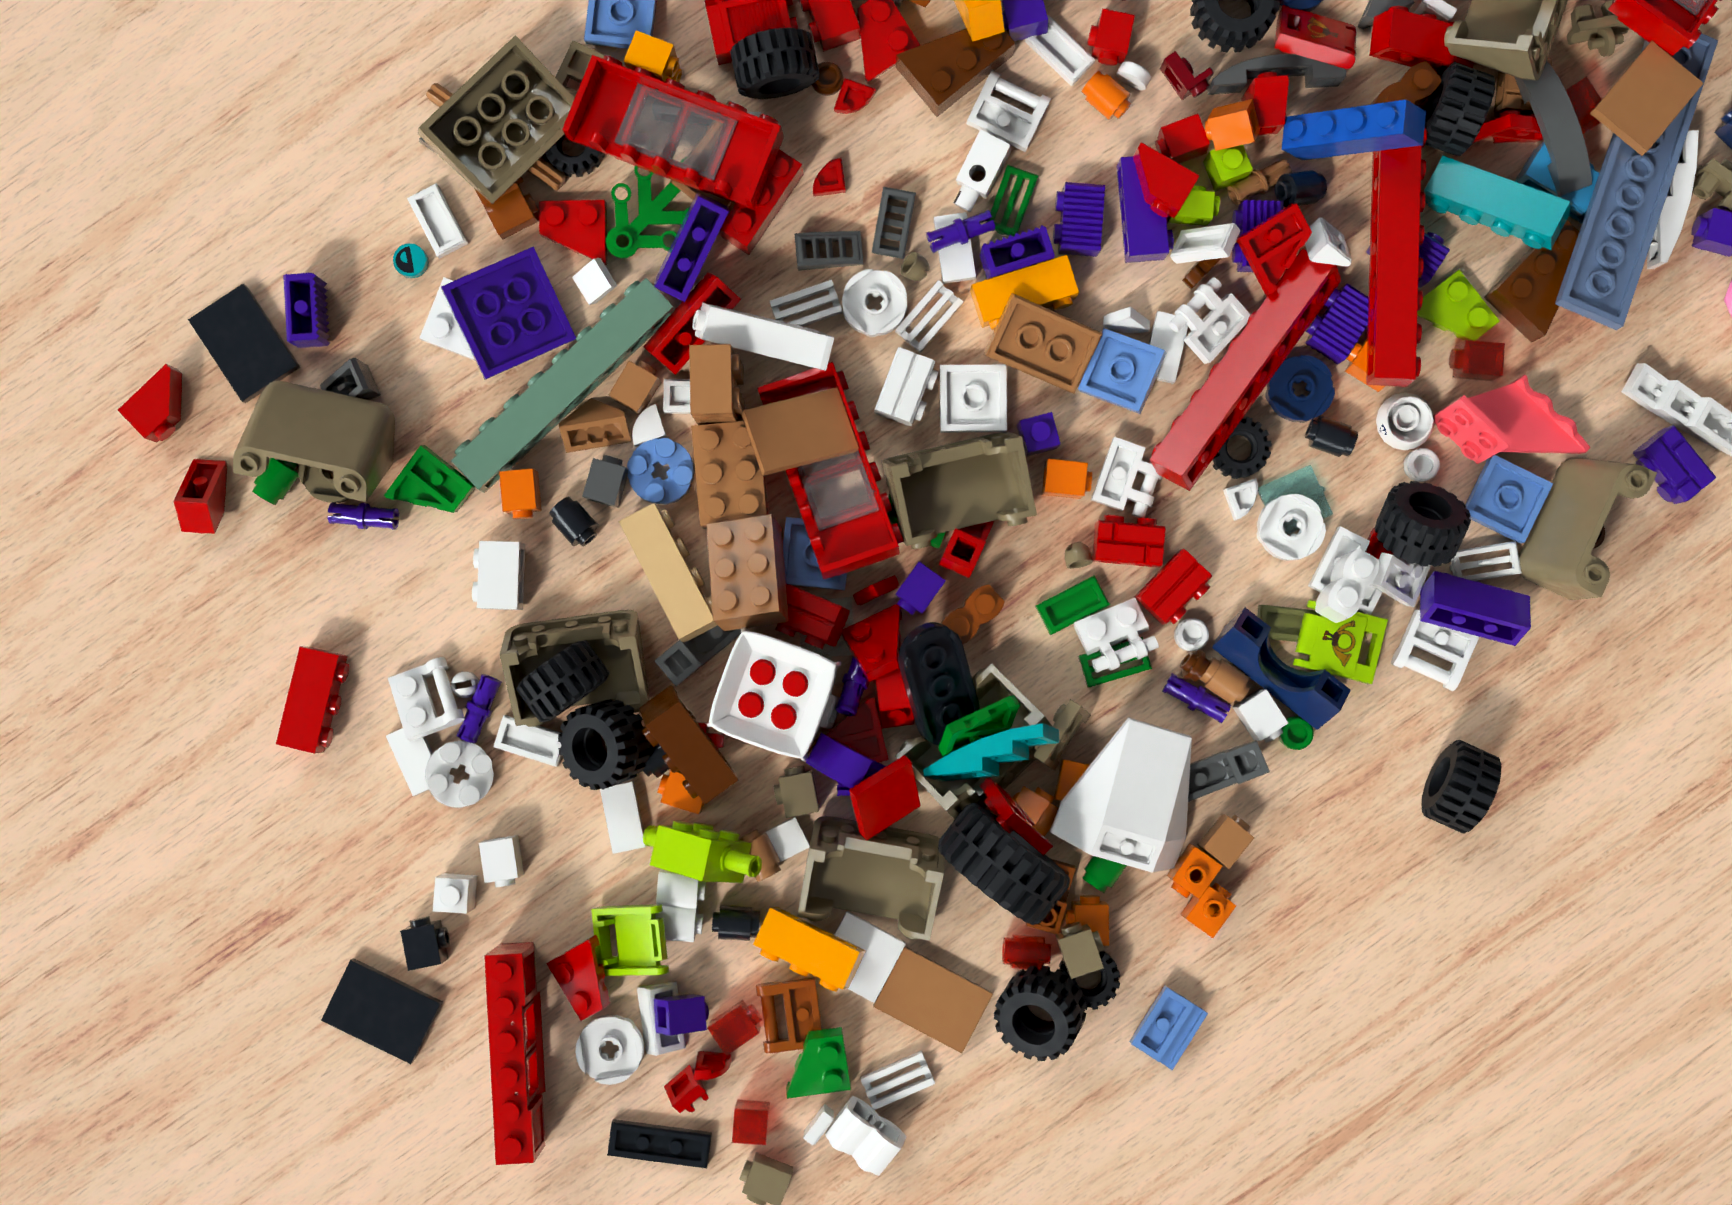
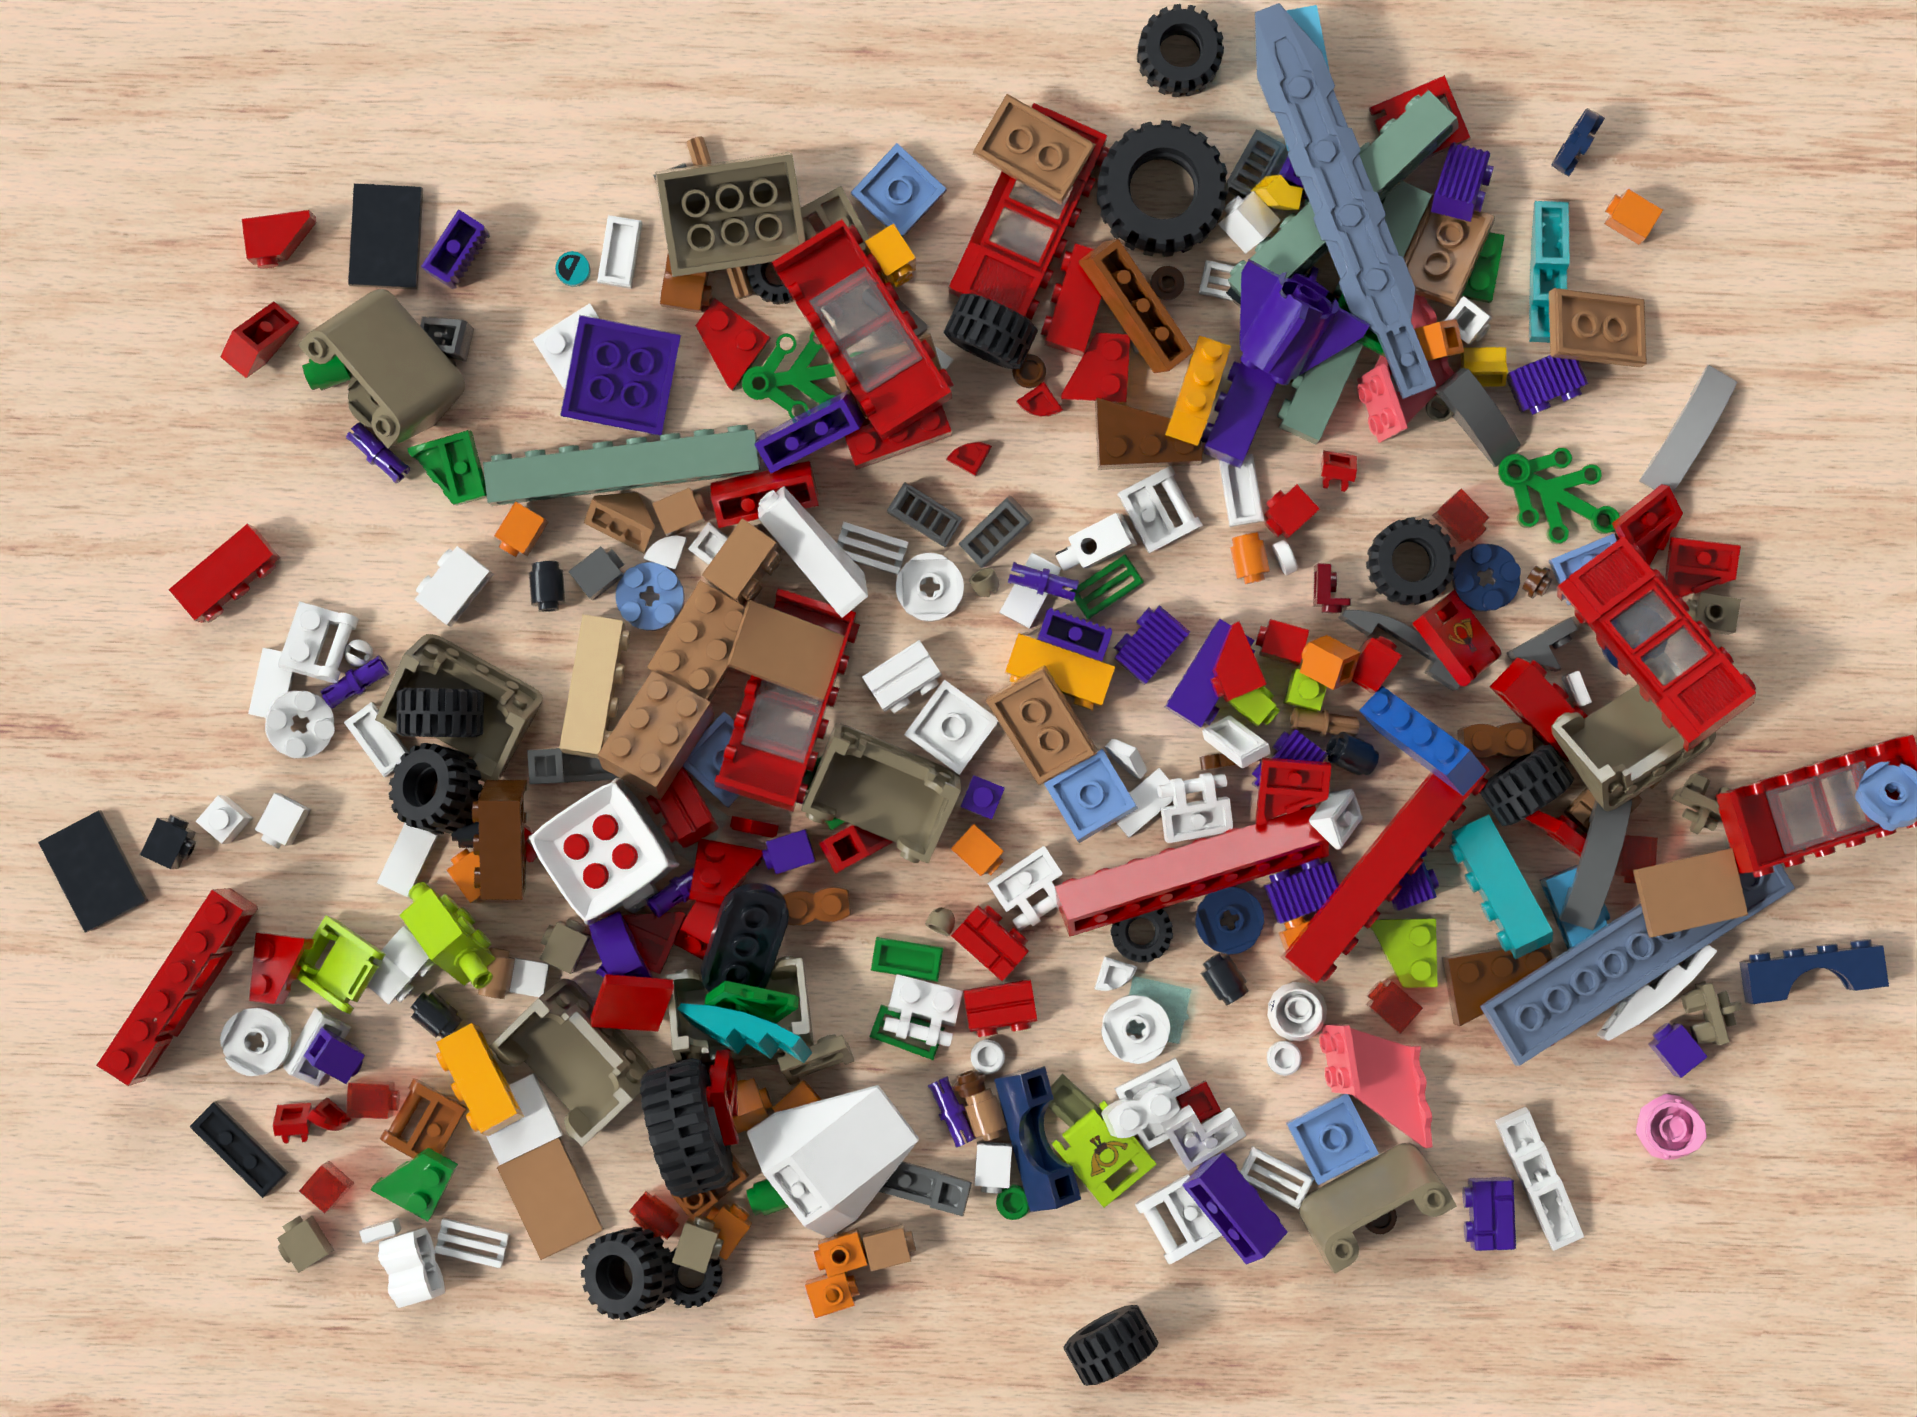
camera: 35 degrees right, 0 degrees up
white tile [572,258,617,305] -> none
white tile [895,280,964,353] -> none
medium blue plate [1129,985,1208,1070] -> none
black tyre [1375,481,1471,567] -> none

